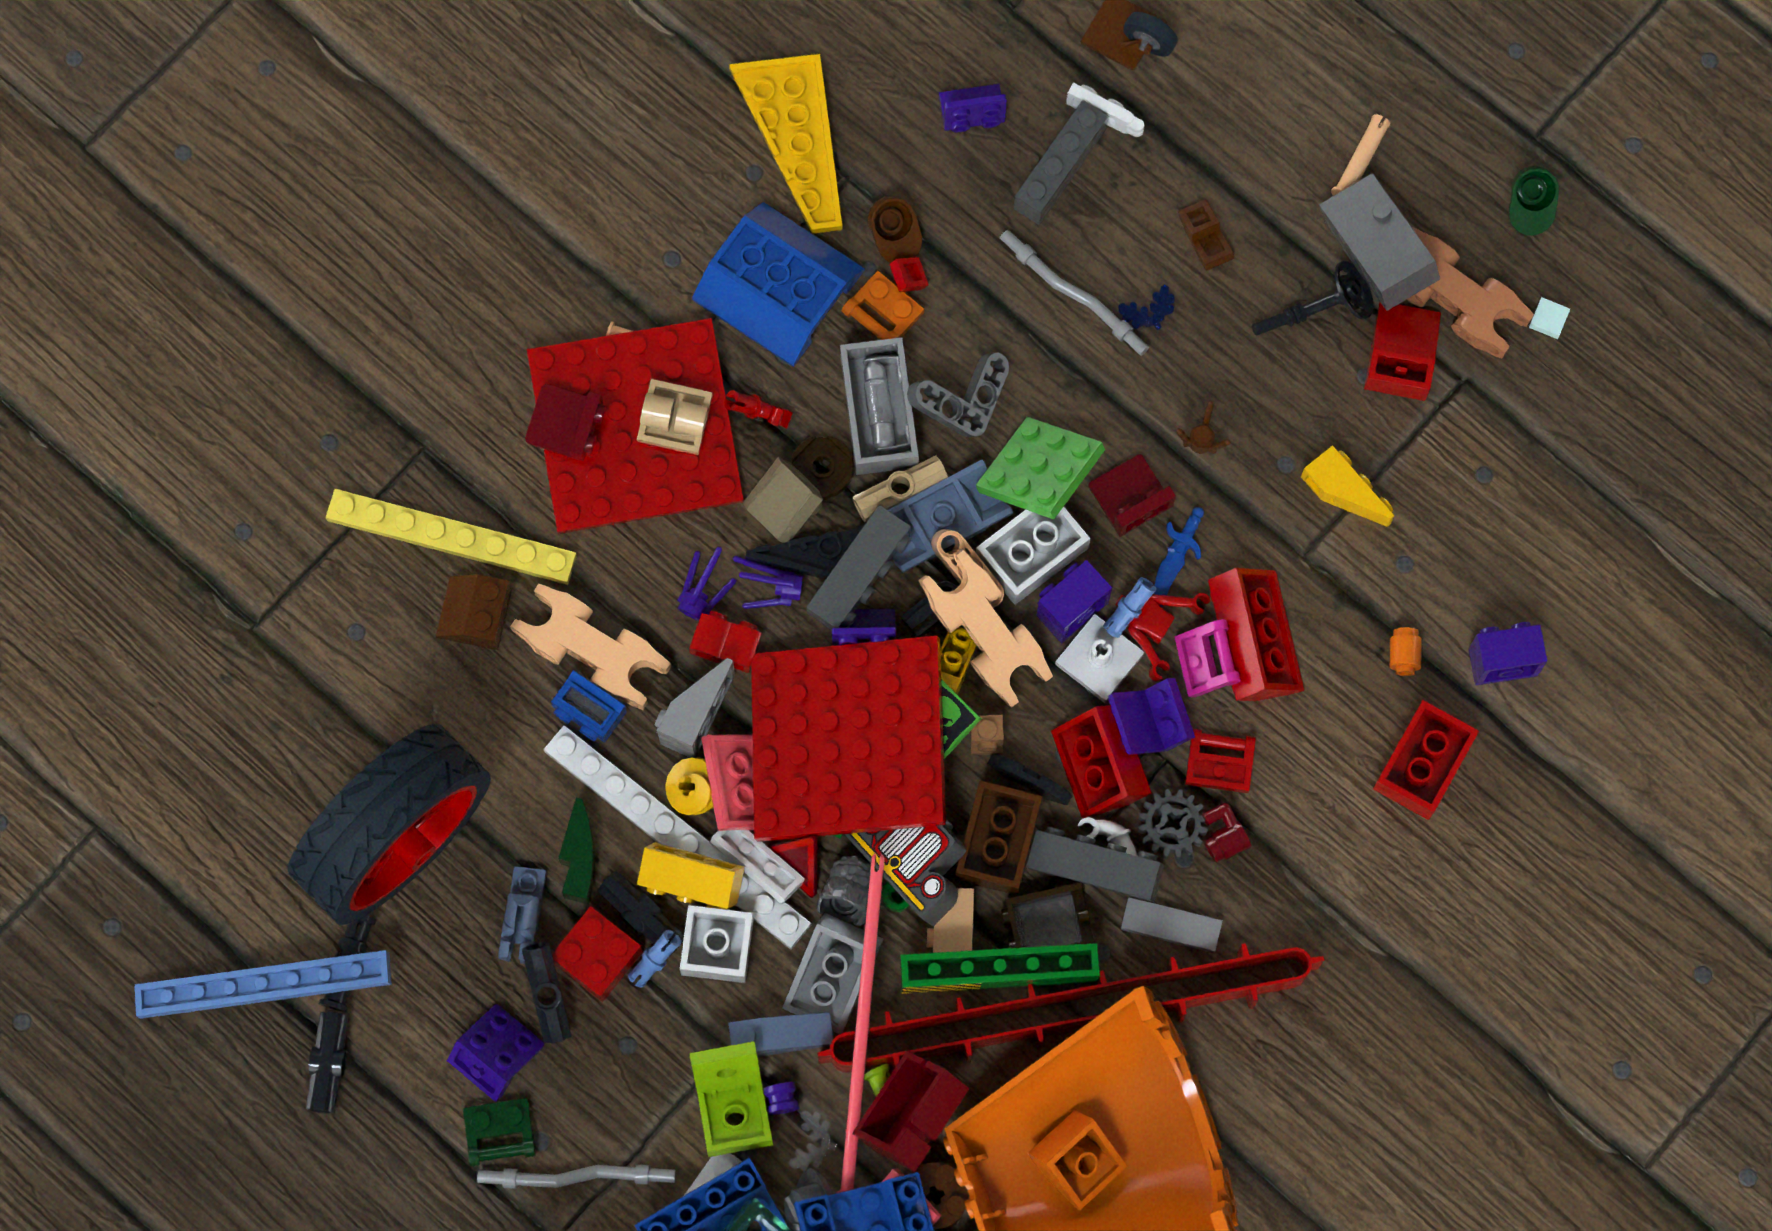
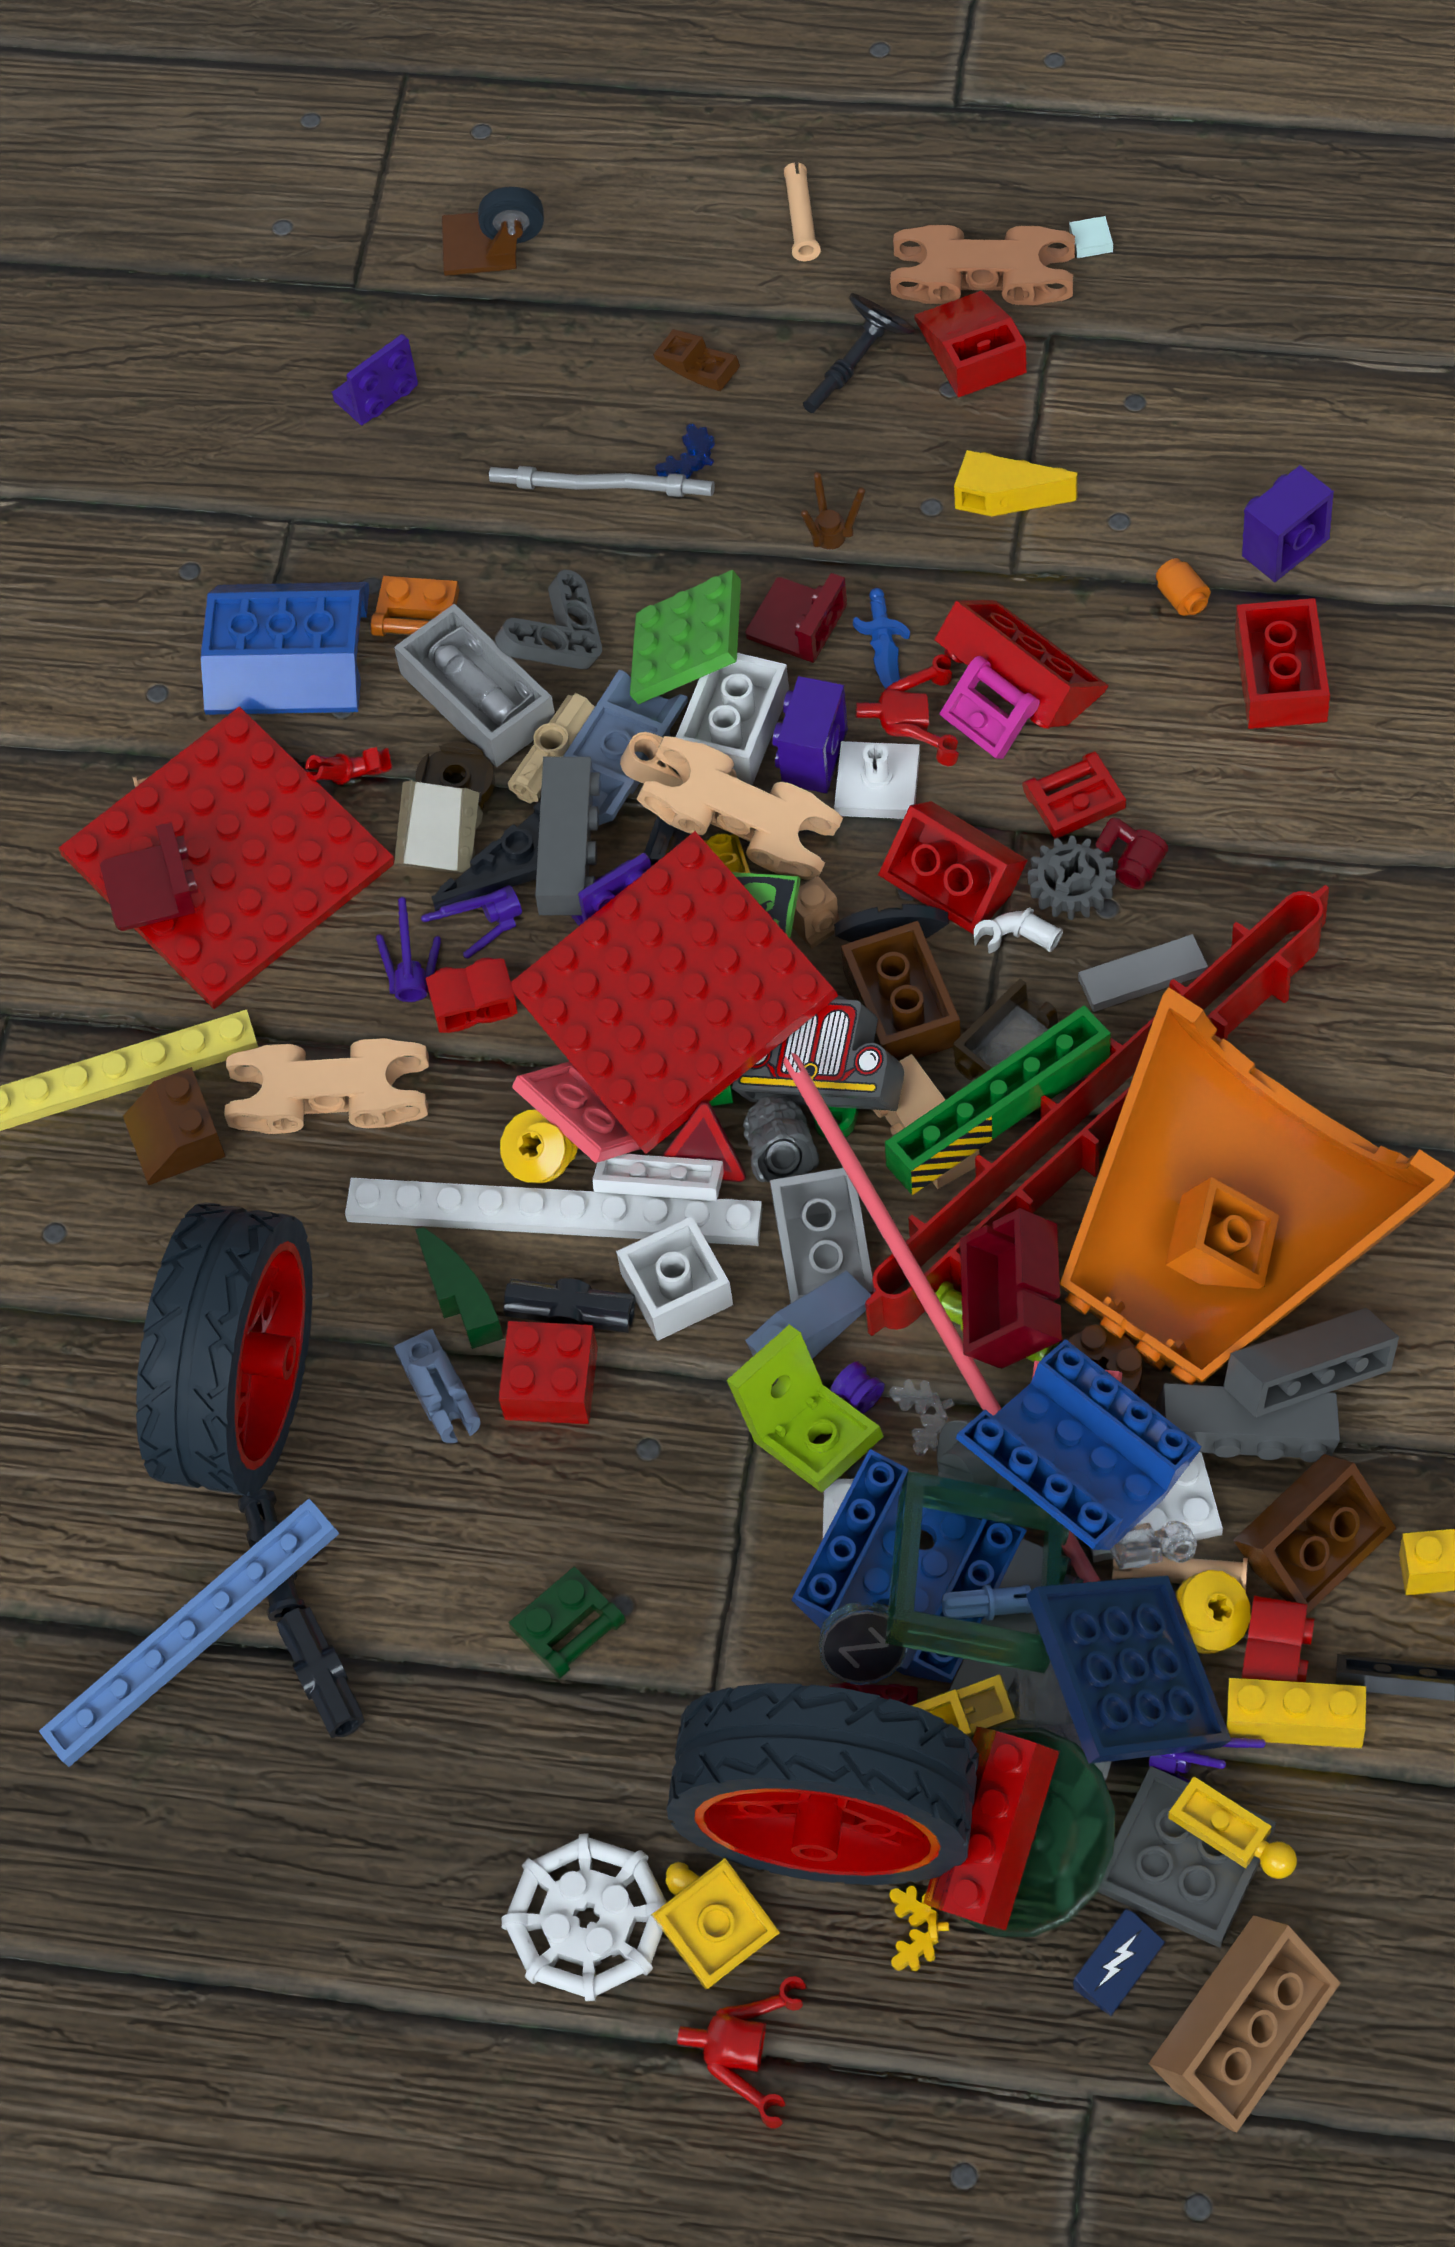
camera: 25 degrees left, 15 degrees down
dark purple bracket [447,1004,544,1102] -> none
light grey bar [477,1164,676,1189] -> none
black piece [522,942,572,1044] -> none
blue window [551,670,627,743] -> none
medium blue pin [628,930,681,988] -> none
tan plate [637,379,713,455] -> none
yellow brick [637,842,745,910] -> none
light grey slope [655,658,735,758] -> none
yellow wing [729,54,843,234] -> none
reddish brown cap [867,196,922,263] -> none
red plate [889,257,929,292] -> none
dark grey brick [1014,100,1108,225] -> none
dark grey brick [1026,827,1165,902] -> none
white hinge [1066,83,1144,137] -> none
medium blue pin [1103,577,1156,638] -> none
dark purple bracket [1108,678,1195,755] -> none
dark grey brick [1319,173,1440,311] -> none
dark green cap [1509,166,1559,236] -> none

